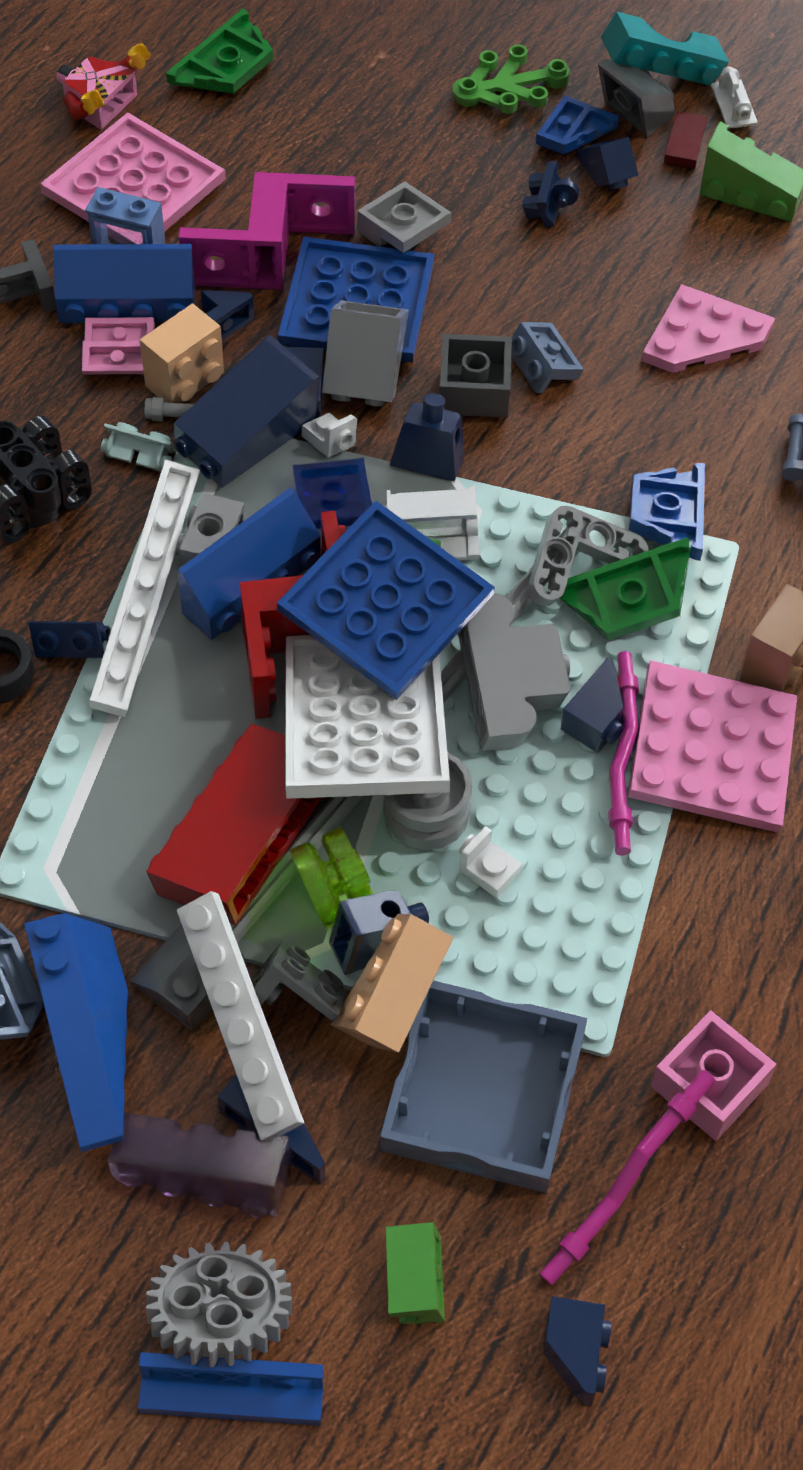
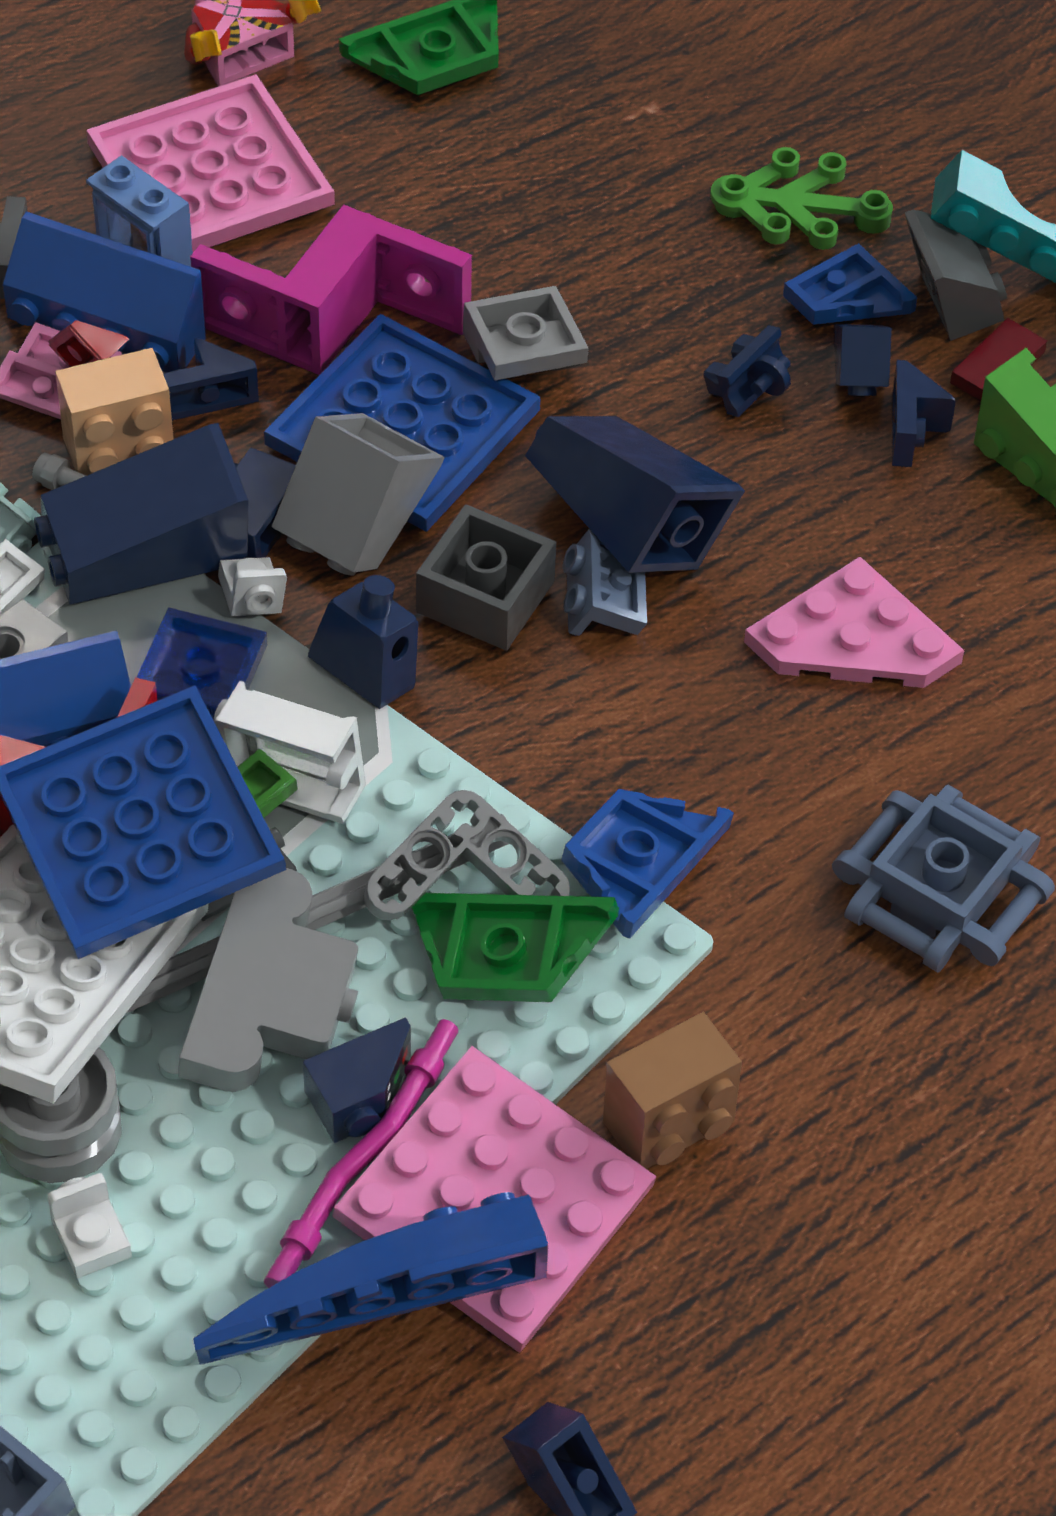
camera: 25 degrees right, 5 degrees down
none -> red slope [48,320,129,367]
none -> blue wedge [193,1192,548,1365]
none -> dark blue slope [525,416,745,573]
none -> dark blue slope [892,360,956,467]

